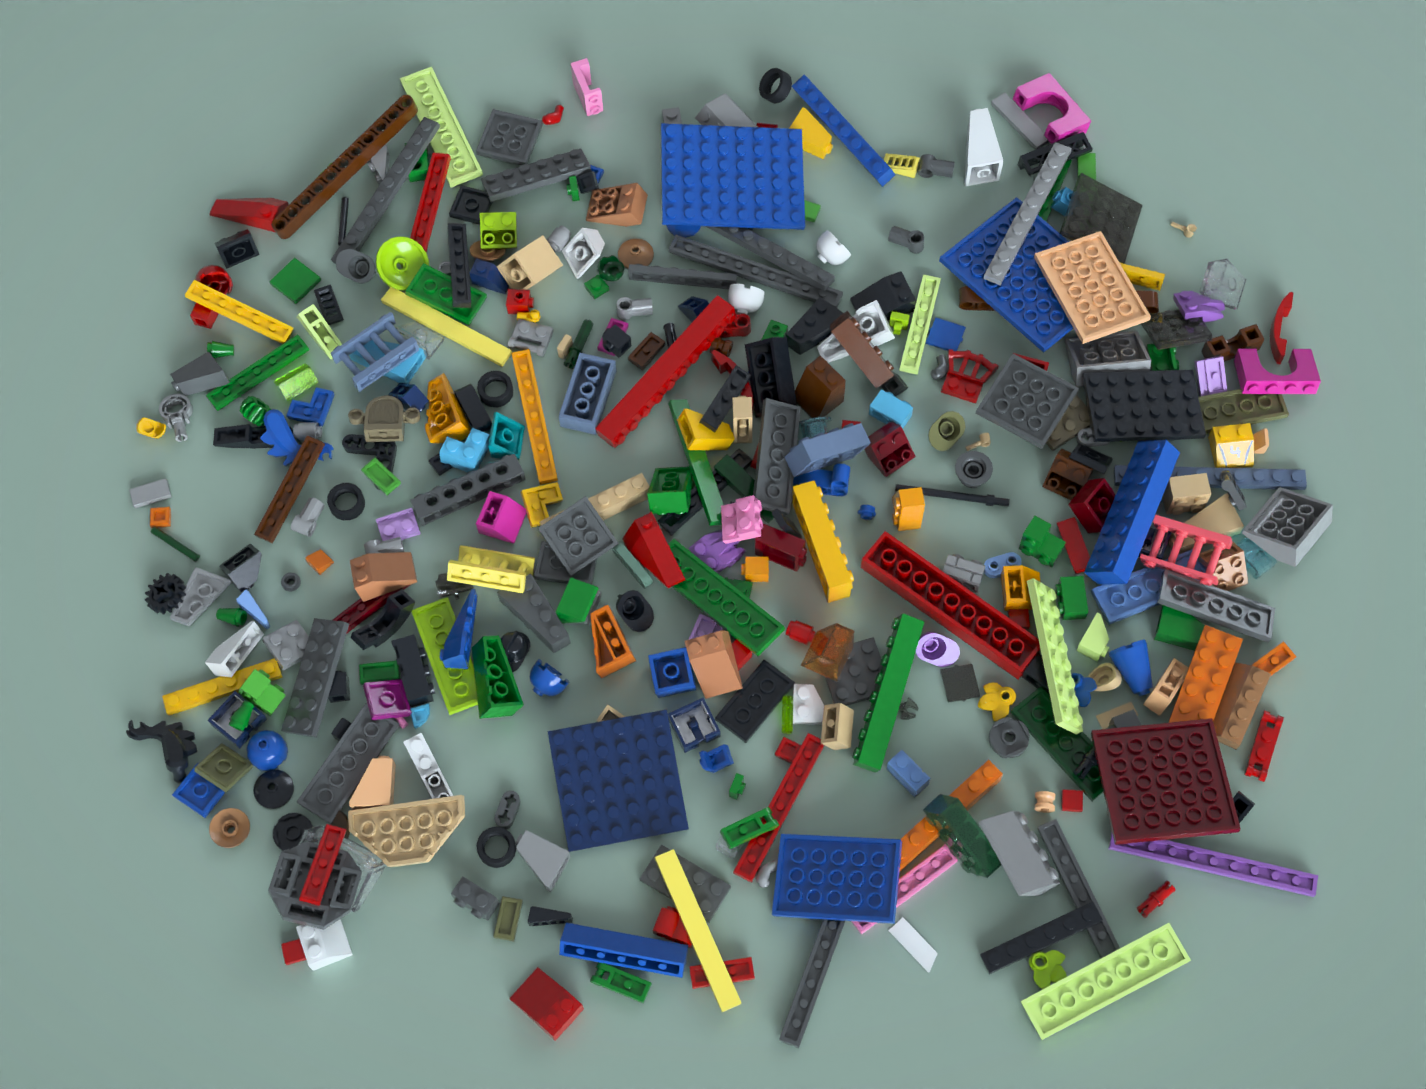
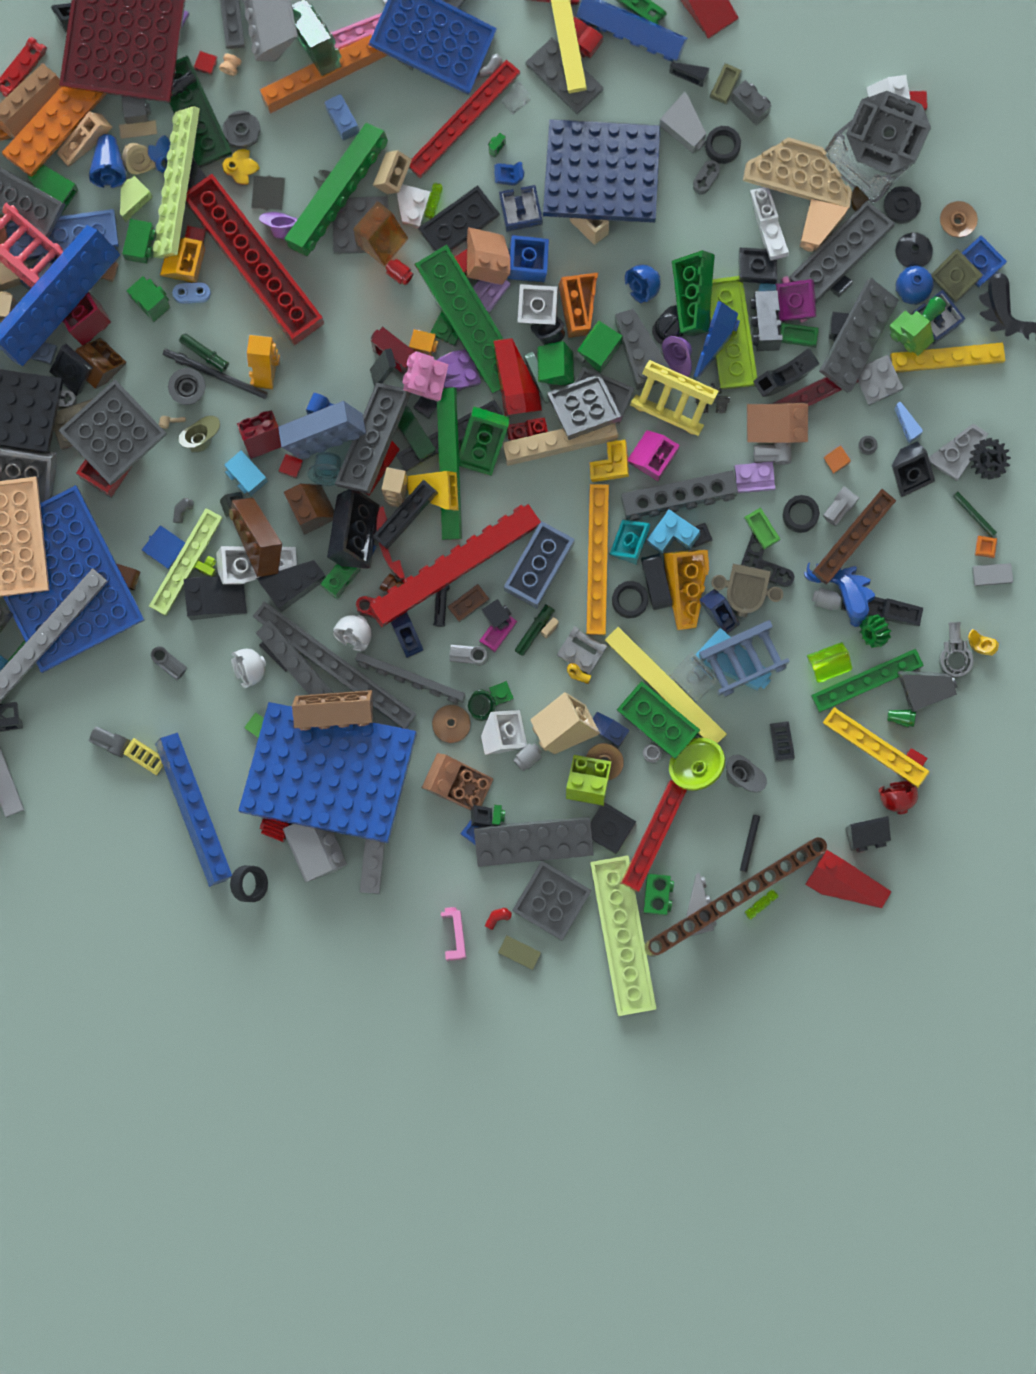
camera: 165 degrees left, 15 degrees up
white slope [205,621,264,677] -> none
green cone [216,608,247,627] -> none
green tile [269,258,321,304] -> none
blue plate [286,387,335,427] -> none
yellowish green slope [297,304,342,360] -> none
red tile [299,824,346,906] -> none
dark grey plate [331,117,440,264] -> none
black plate [447,223,472,308] -> none
red brick [506,289,534,314] -> none
green plate [720,807,779,849] -> none
red tile [775,737,801,764] -> none
yellow slope [789,107,833,159] -> none
yellow brick [792,480,854,603] -> none
blue plate [857,505,876,520] -> none
red plate [941,349,999,404] -> none
light grey brick [943,554,985,592] -> none
white slope [964,108,1003,186] -> none
red tile [1057,517,1090,574] -> none
none -> dark green axle [179,333,229,373]
none -> medium nougat slope [292,690,373,730]
none -> olive tile [498,935,541,970]
none -> red slope [507,417,548,441]
none -> white slope [518,285,559,325]
none -> green slope [537,341,574,386]
none -> medium lavender piece [662,336,692,377]
none -> black tile [739,247,777,284]

